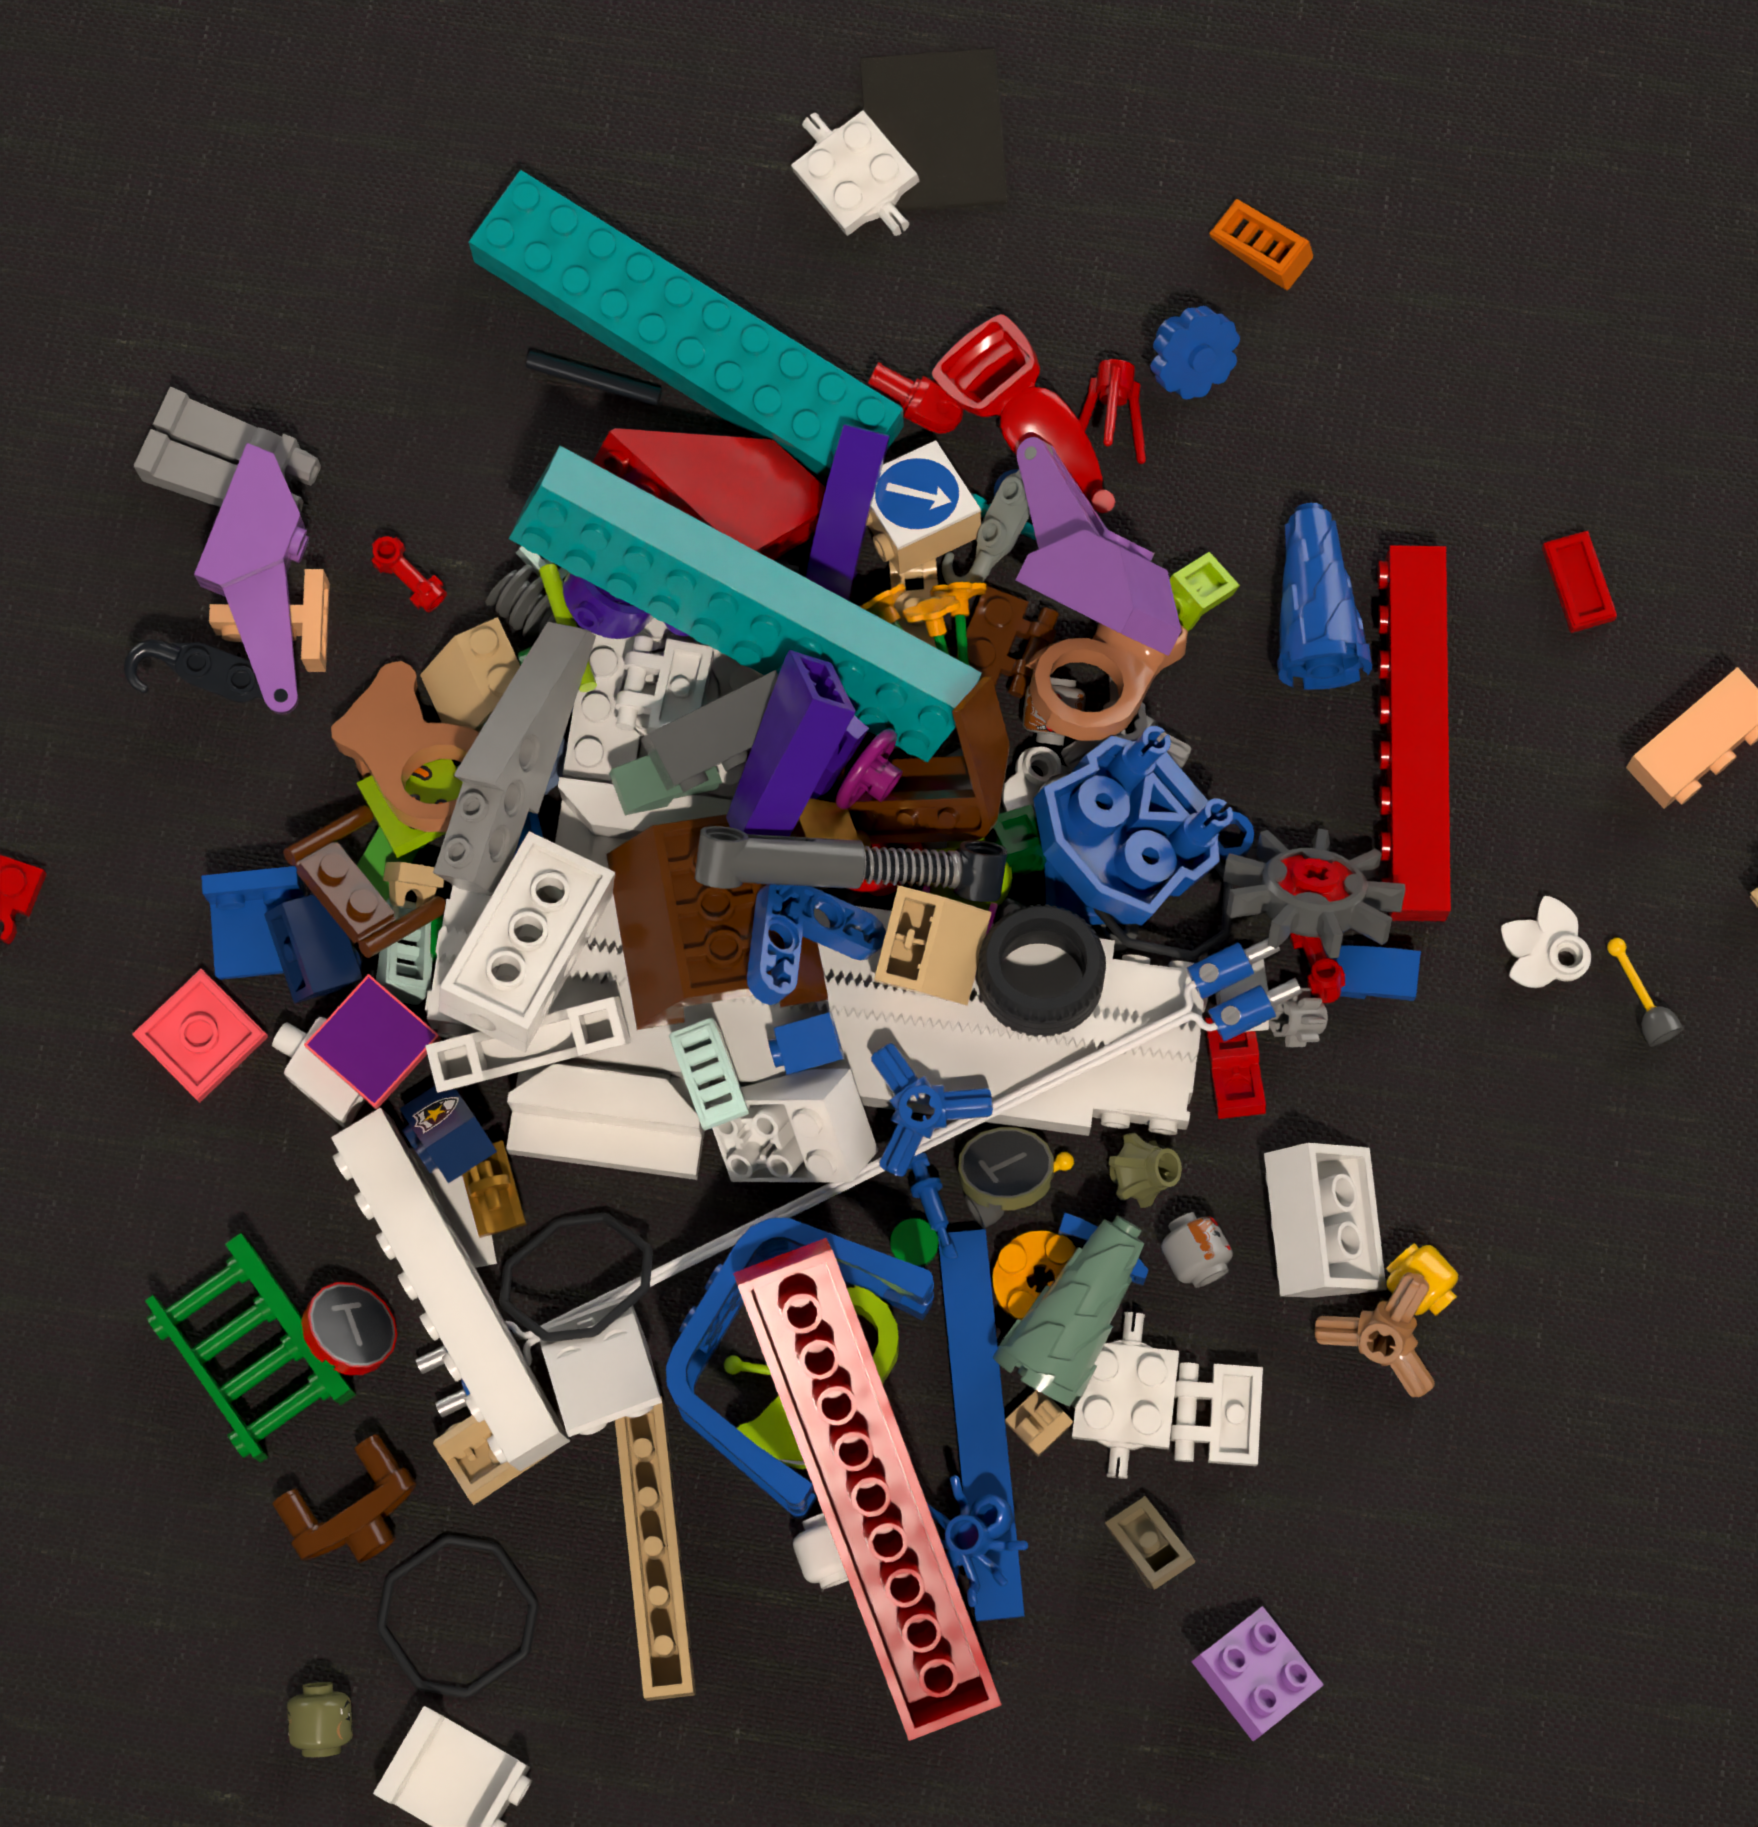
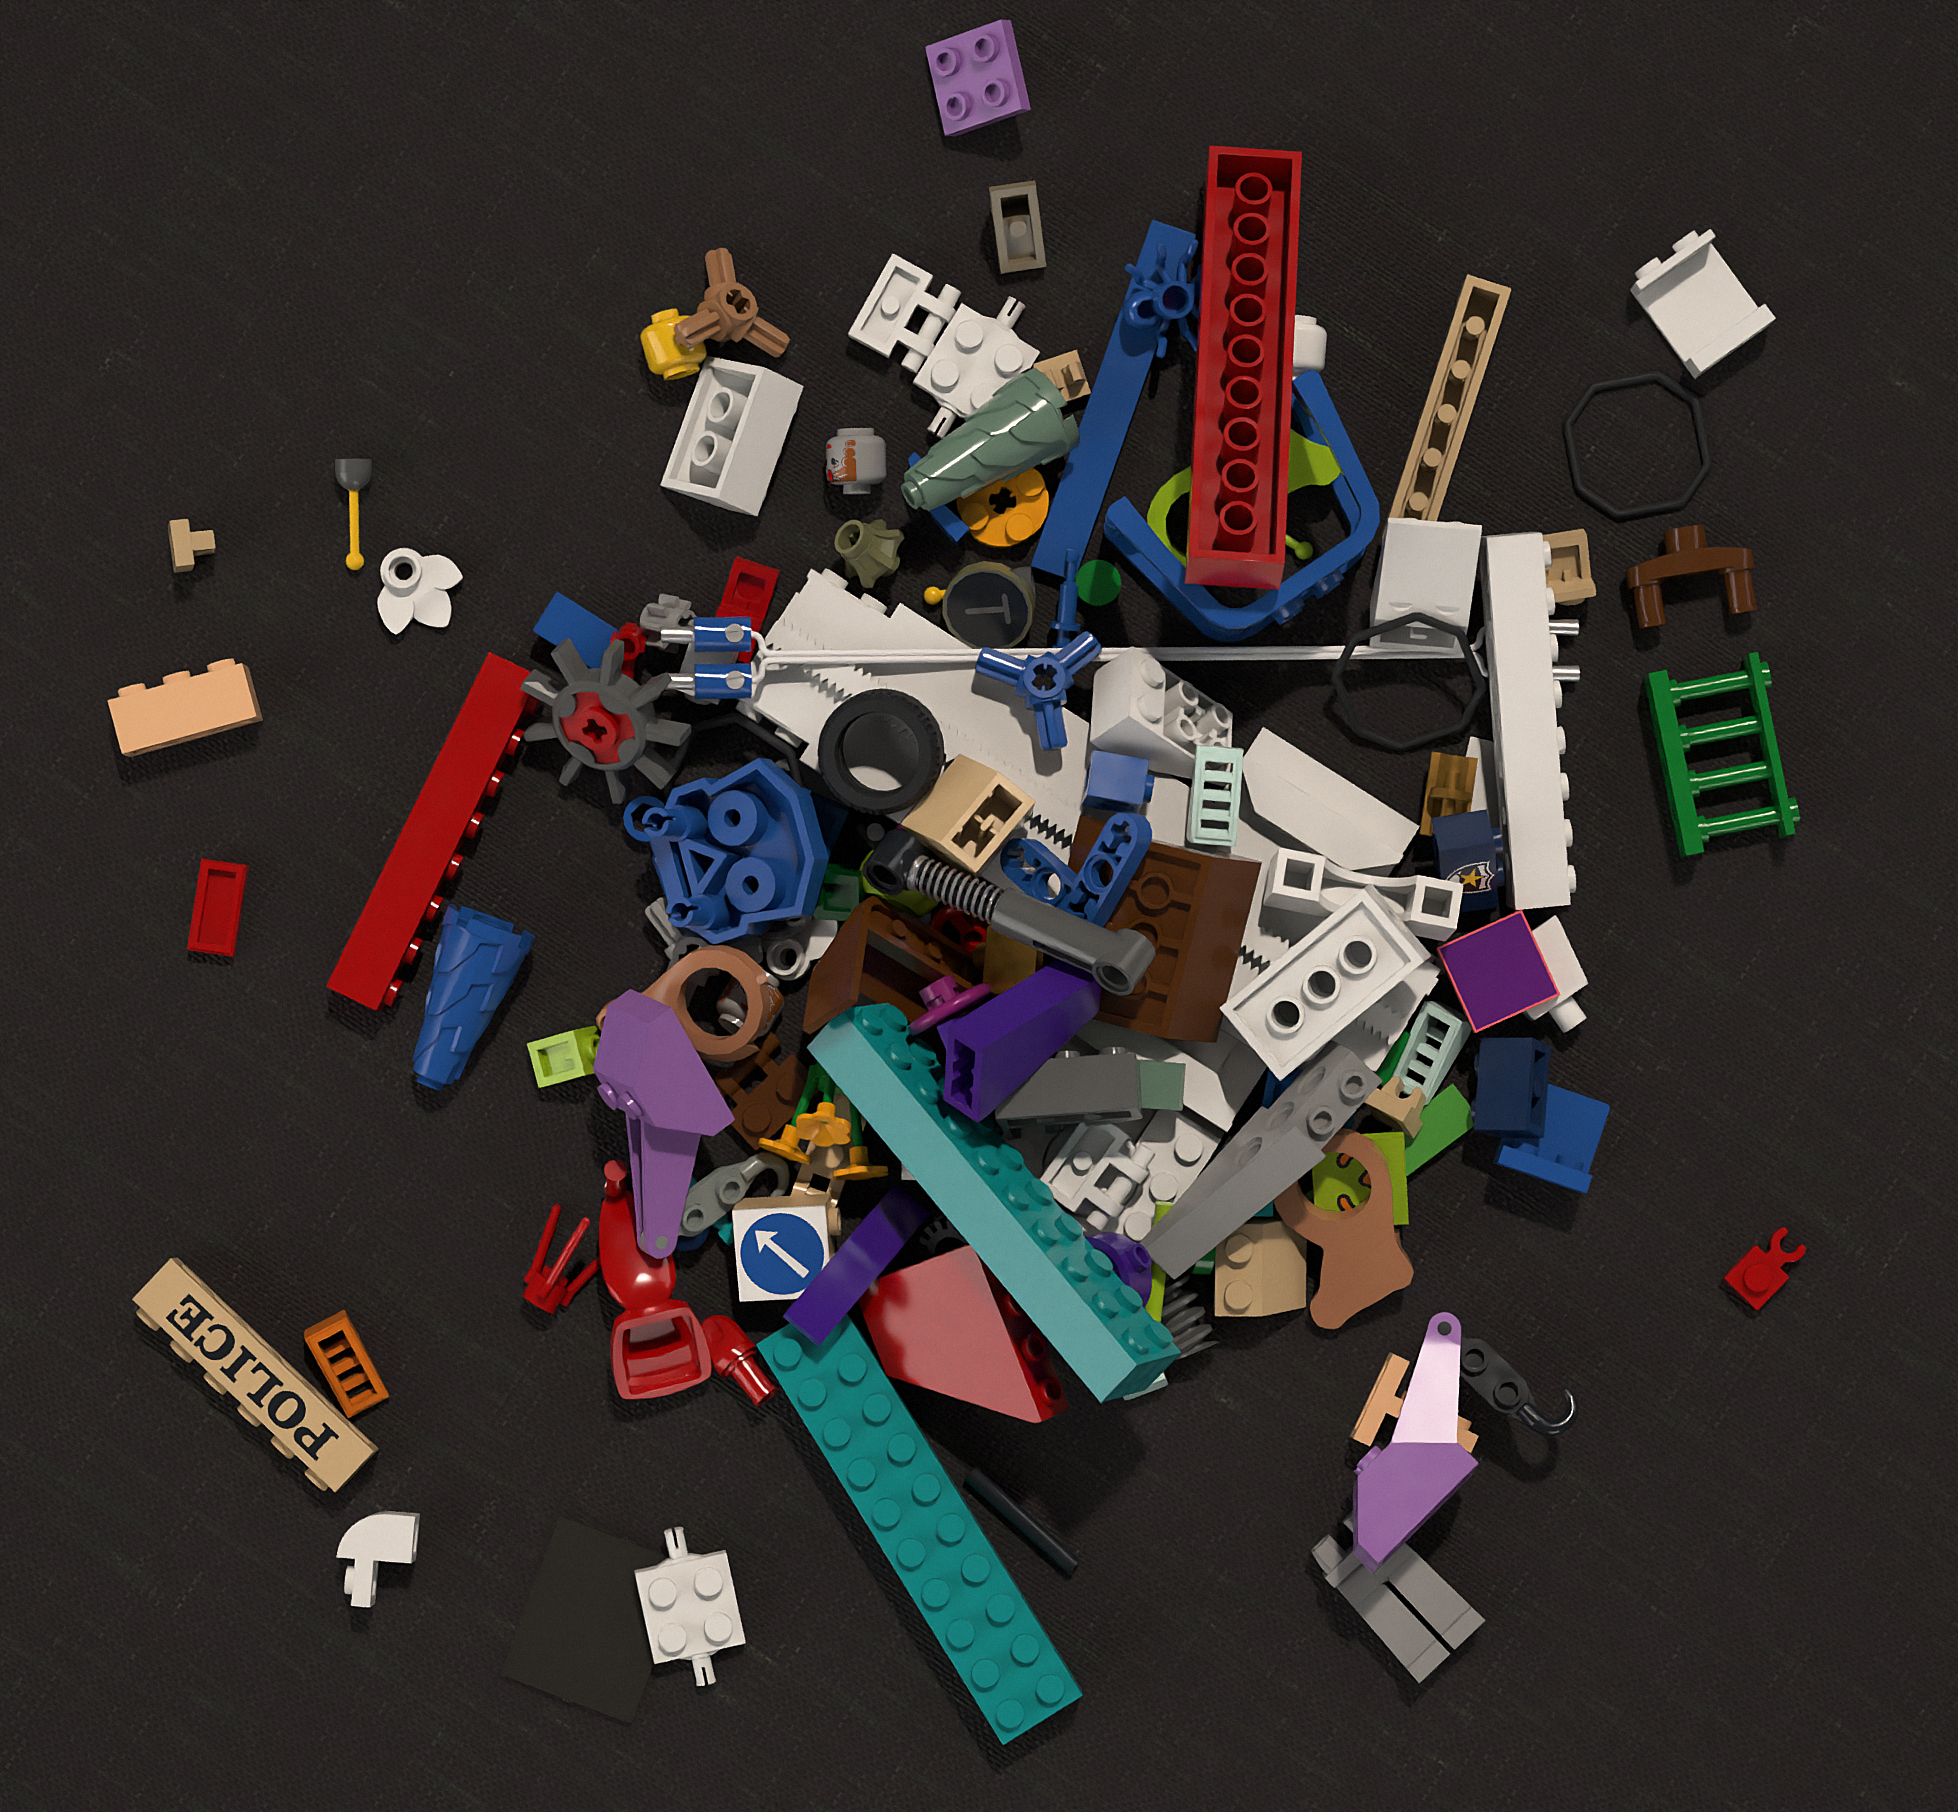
camera: 155 degrees left, 10 degrees up
coral tile [132,969,268,1103] -> none
reddish brown plate [283,805,446,958] -> none
olive head [287,1682,353,1757] -> none
black tile [301,1282,397,1375] -> none
red bar [371,536,447,613] -> none
blue plant [1150,306,1240,400] -> none
none -> tan brick [132,1258,379,1492]
none -> white brick [336,1511,420,1607]

